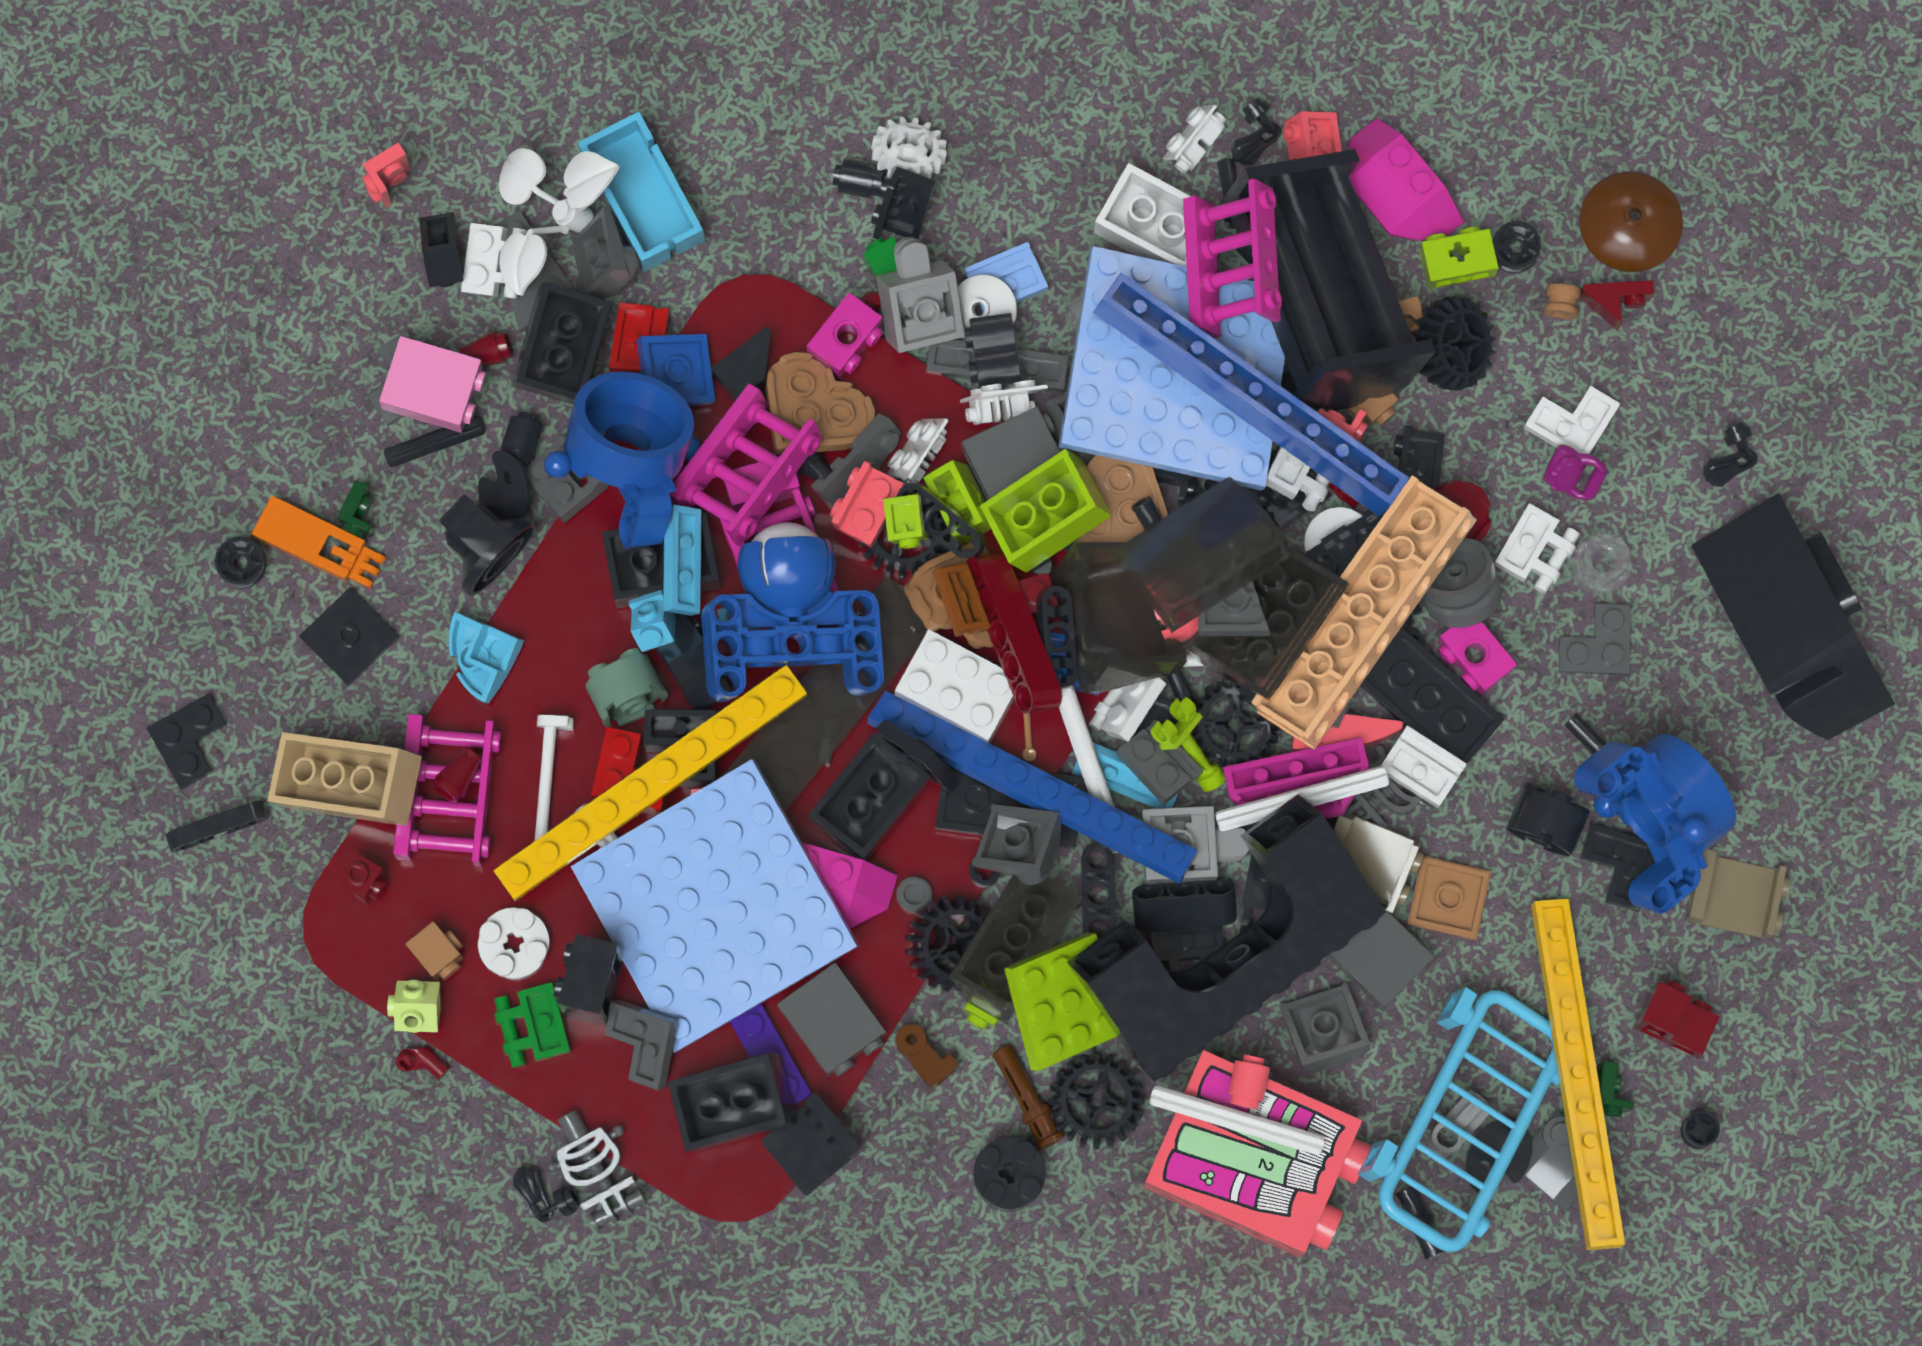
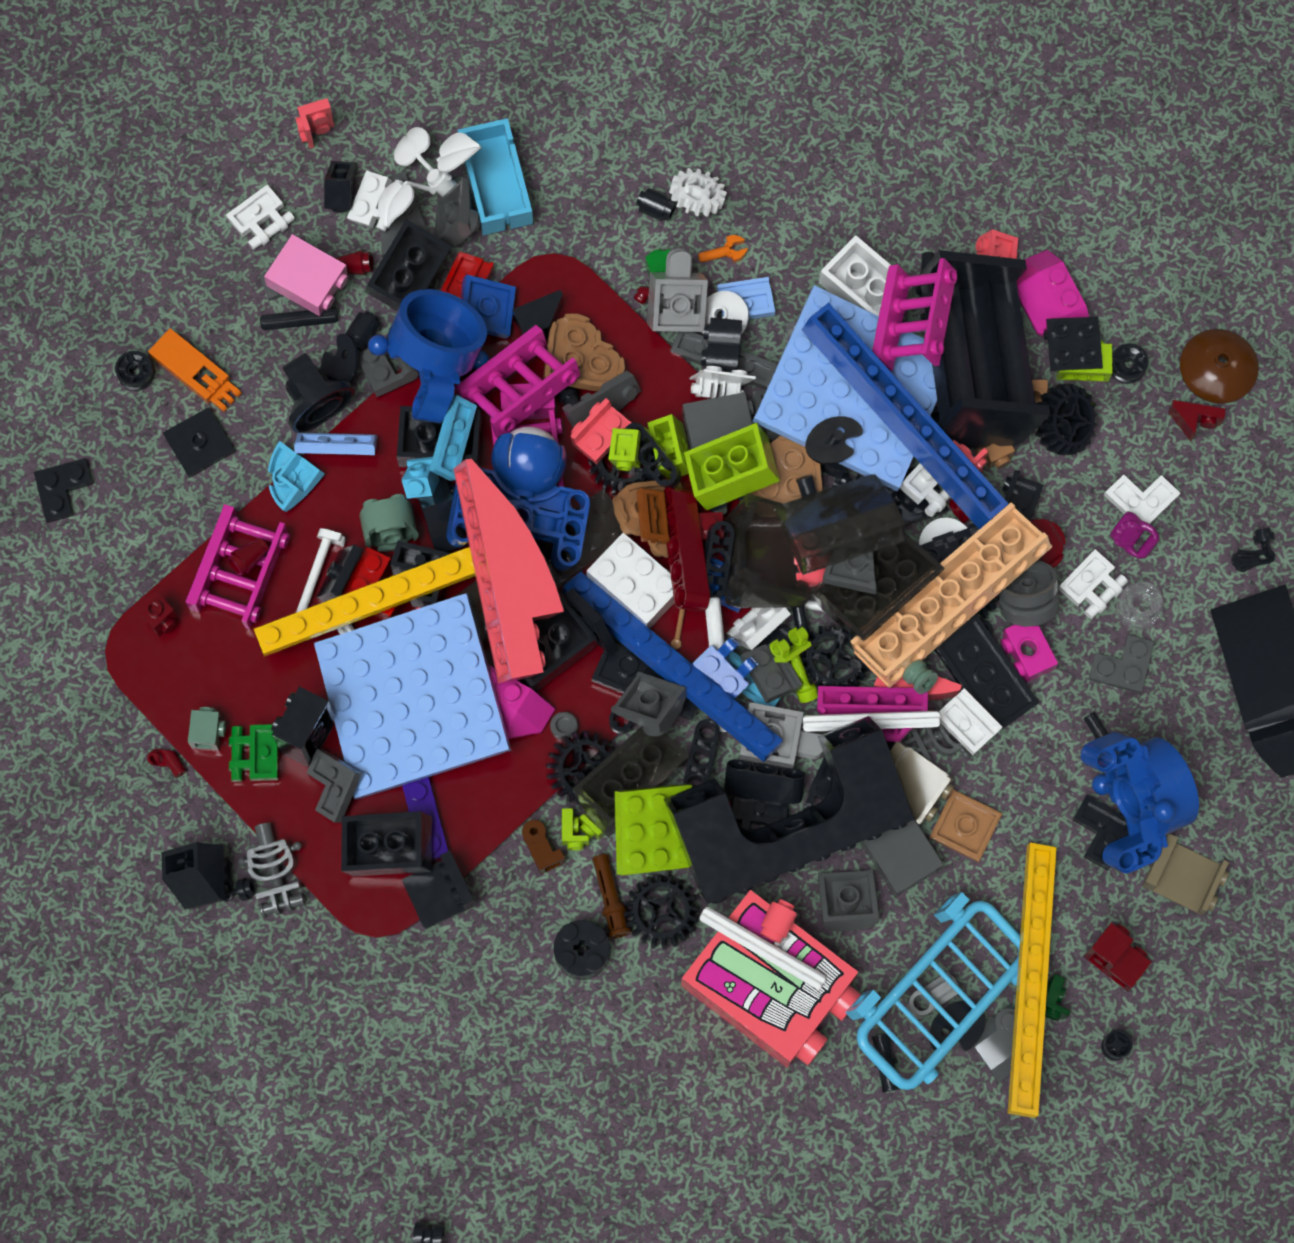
camera: 15 degrees right, 5 degrees down
black beam [165,801,268,853] -> none
tan brick [267,732,422,826] -> none
dark green bracket [337,480,374,538] -> none
yellowish green brick [387,980,441,1033] -> none
medium nougat brick [406,922,463,981] -> none
white plate [478,908,550,980] -> none
dark grey brick [777,963,886,1077] -> none
dark pink brick [806,293,884,379] -> none
black bracket [871,166,936,239] -> none
white hinge [886,418,949,485] -> none
white hinge [1162,104,1226,174] -> none
black piece [1231,98,1281,166] -> none
black brick [1506,783,1590,857] -> none
medium nougat wheel [1543,284,1581,320] -> none
none -> black slope [161,842,225,909]
none -> sand green brick [188,707,226,750]
none -> white plate [226,185,295,250]
none -> light blue tile [294,433,377,455]
none -> black plate [316,544,362,602]
none -> coral slope [453,459,564,684]
none -> lime bracket [562,808,589,851]
none -> plate [692,637,759,700]
none -> orange bar [698,235,748,263]
none -> black piece [805,416,863,464]
none -> sand green wheel [903,659,938,694]
none -> black hinge [1043,317,1103,371]

